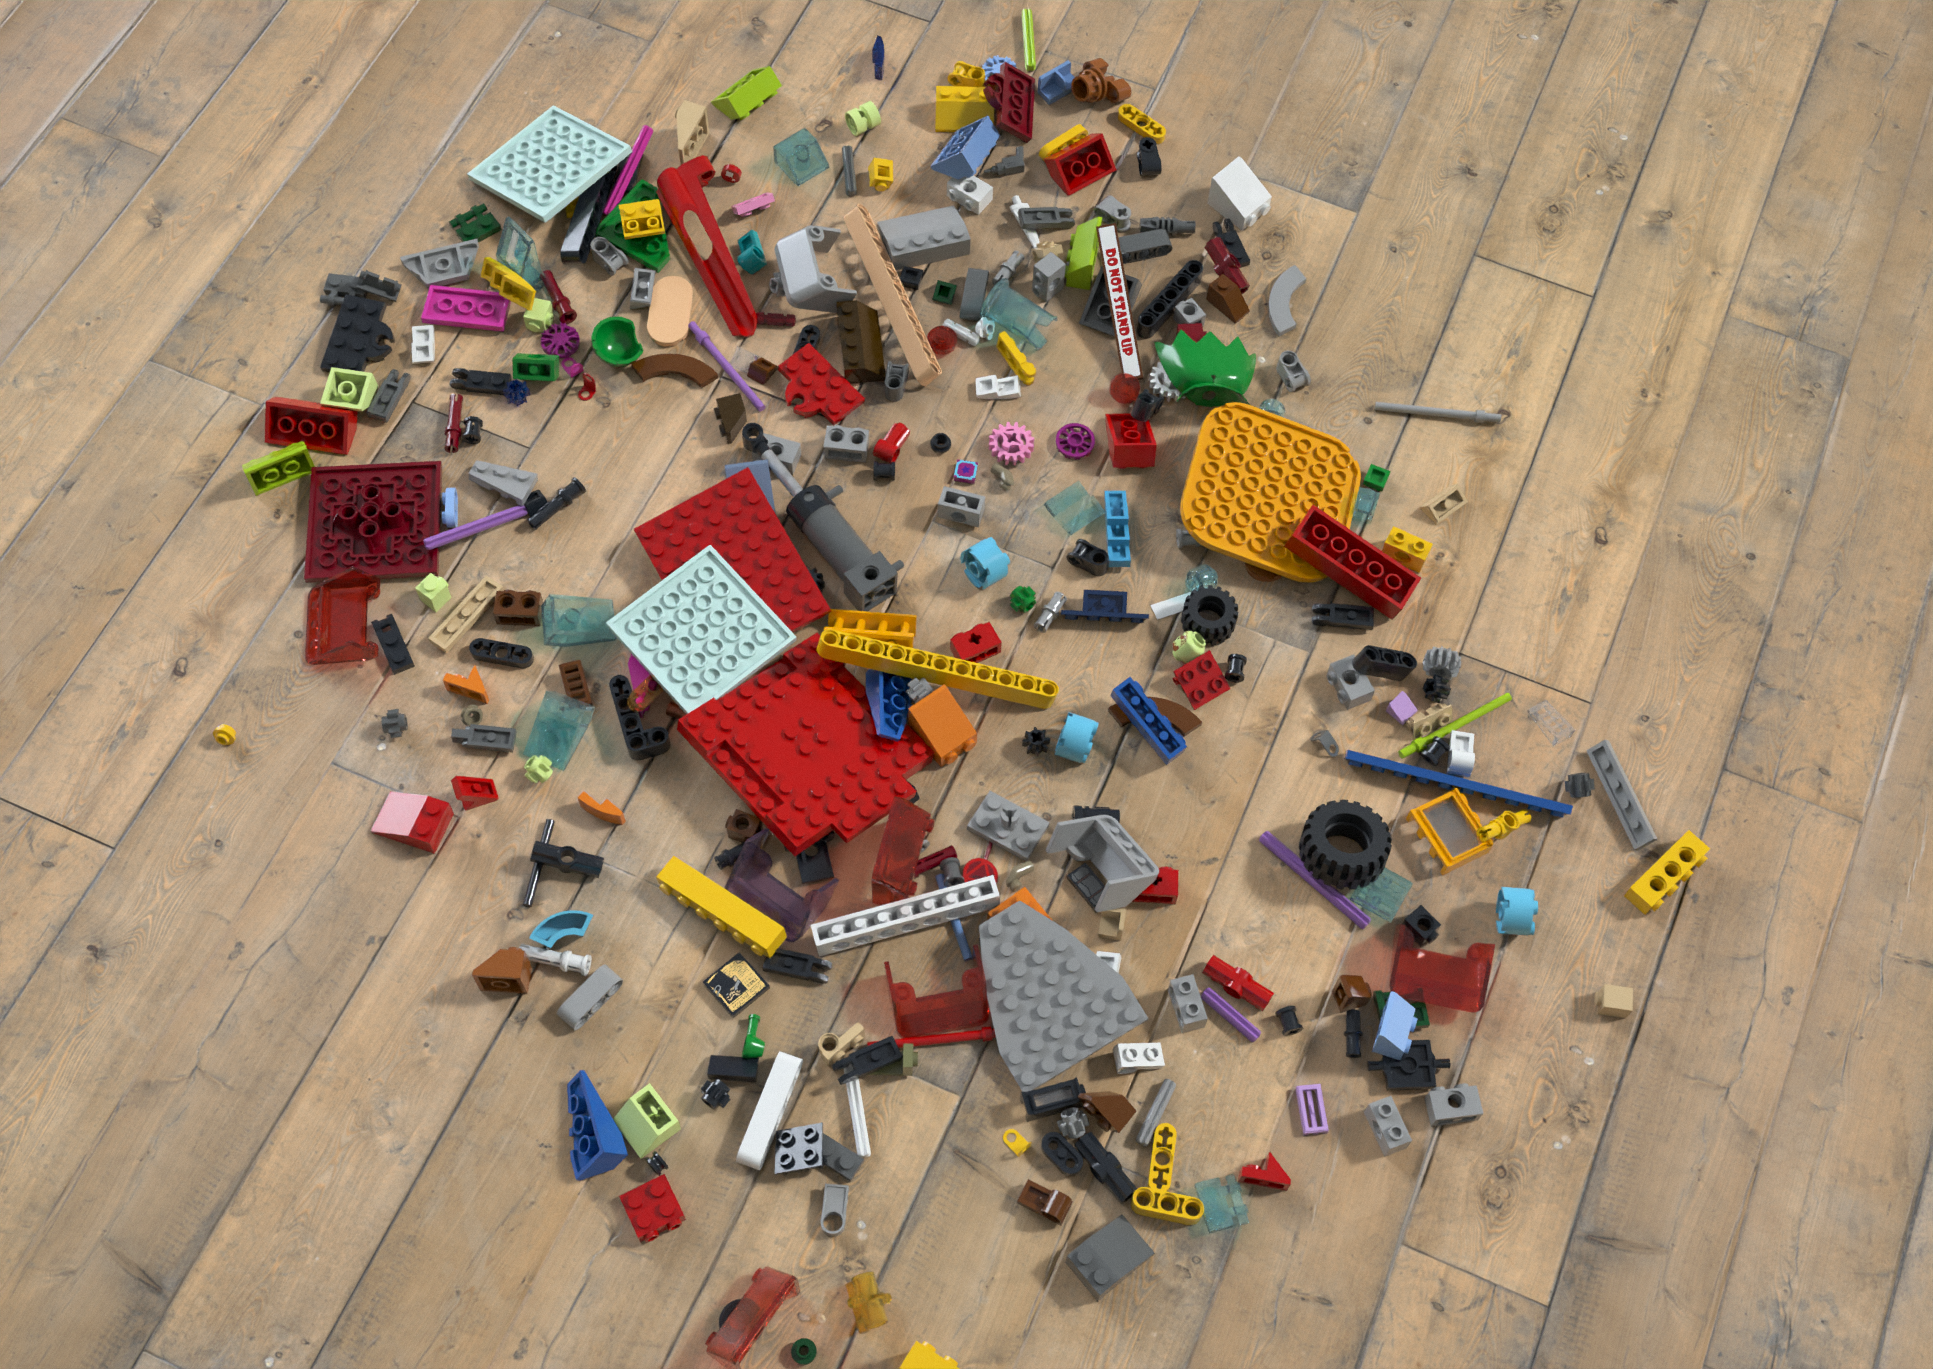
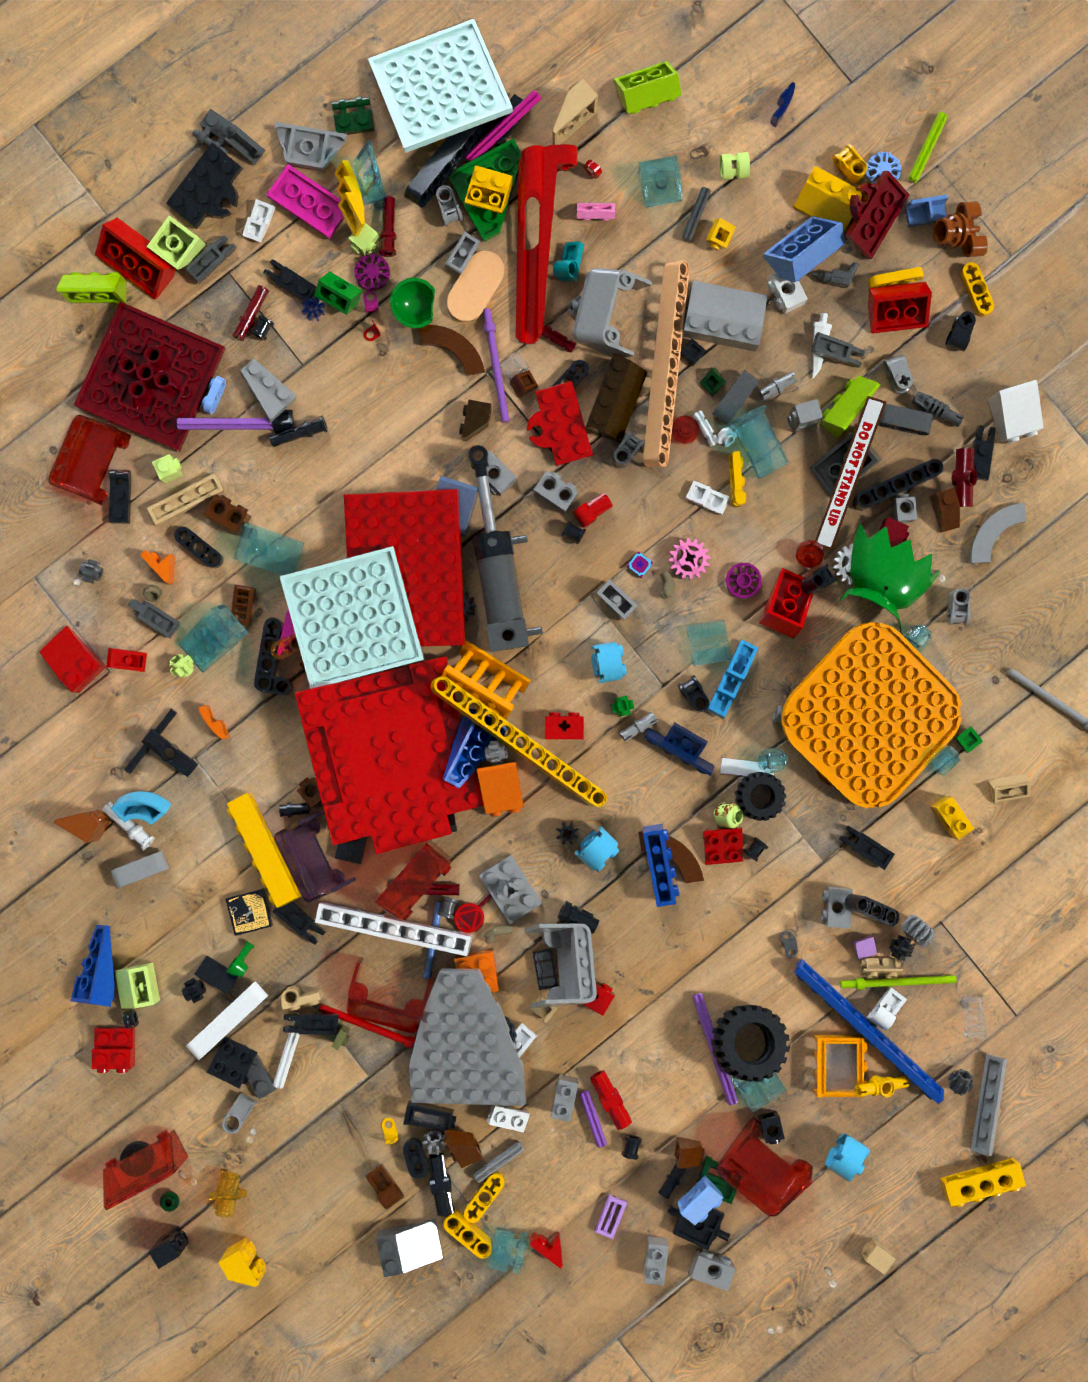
camera: 30 degrees right, 25 degrees up
black plate [930,433,951,453] -> none
tan plate [1031,241,1063,264] -> none
red brick [1284,505,1421,620] -> none
black bush [1420,736,1450,766] -> none

